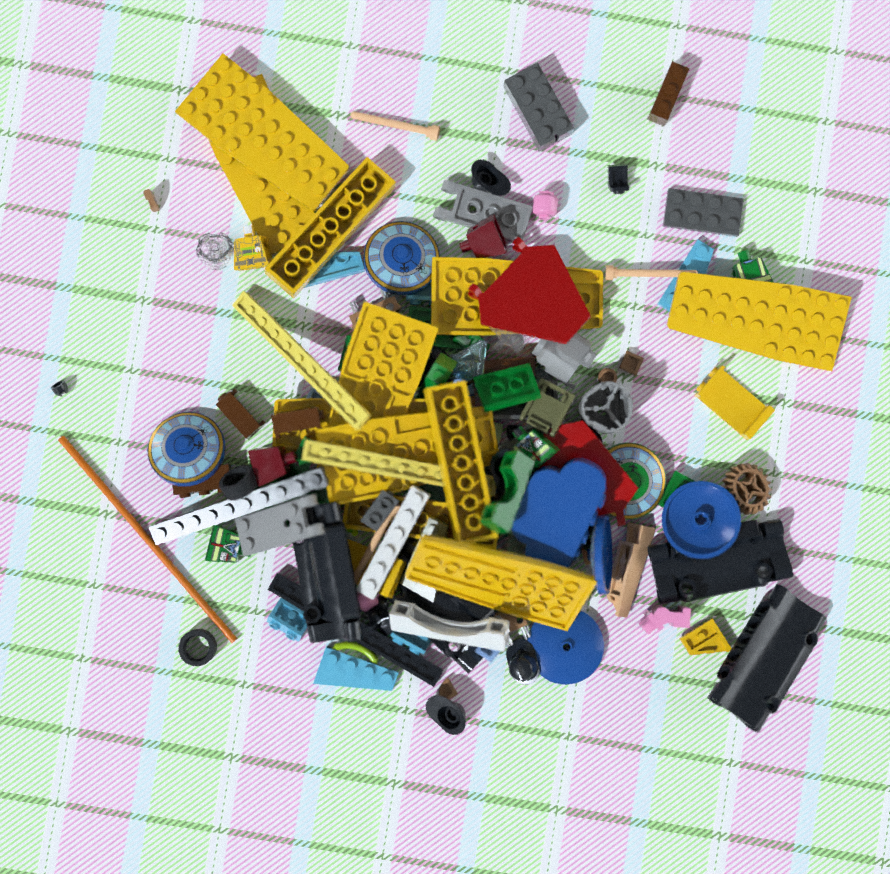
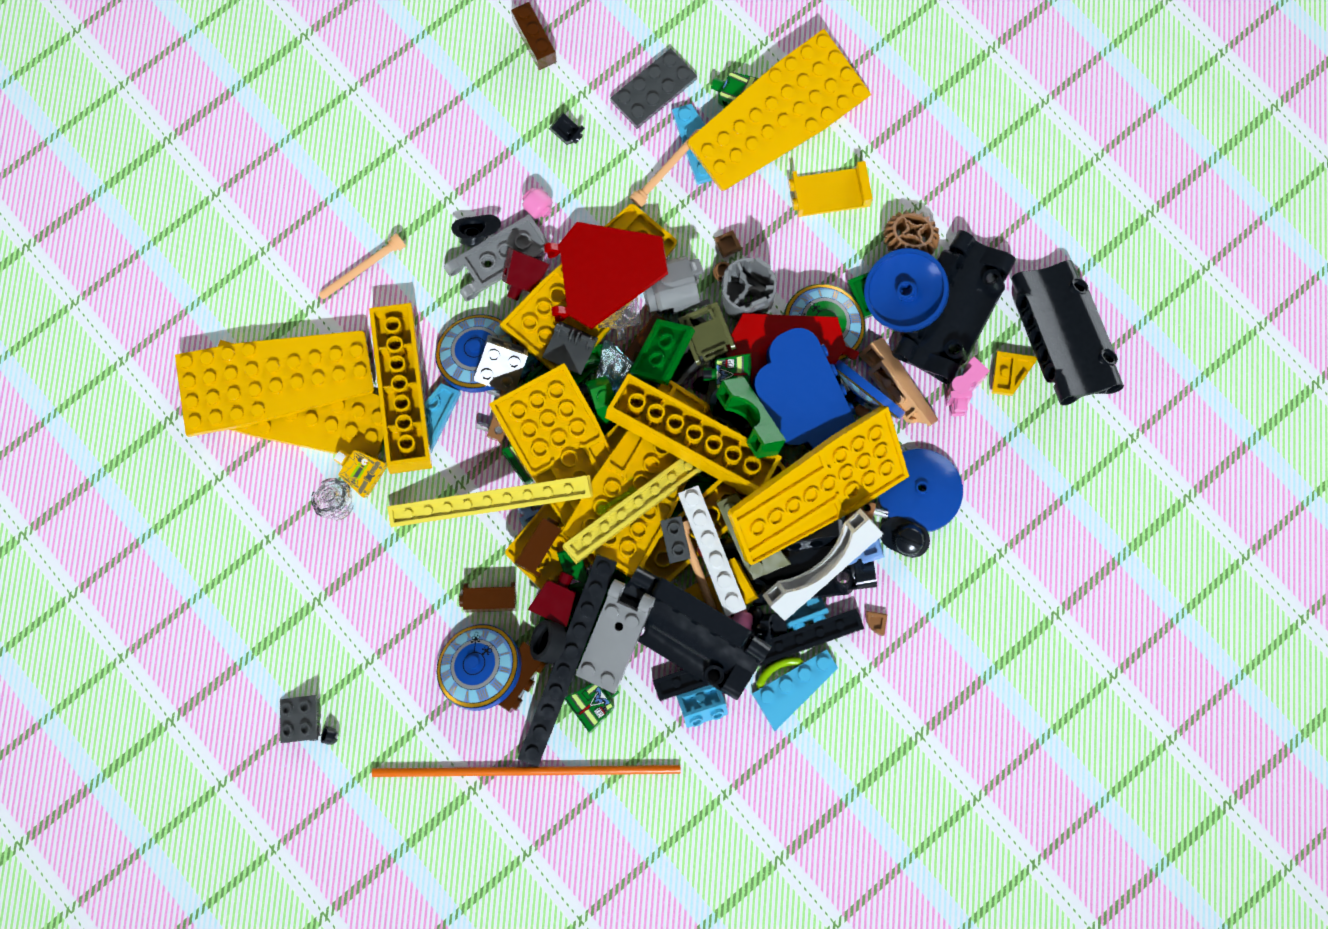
camera: 45 degrees left, 10 degrees down
medium nougat tile [143,189,160,213] -> none
black tyre [178,629,217,666] -> none
black piece [426,695,466,735] -> none
dark grey piece [503,62,574,152] -> none
none -> dark grey hinge [280,695,321,743]
none -> bracket [474,335,528,392]
none -> dark grey hinge [542,321,598,375]
none -> clear neon green hinge [597,486,637,514]

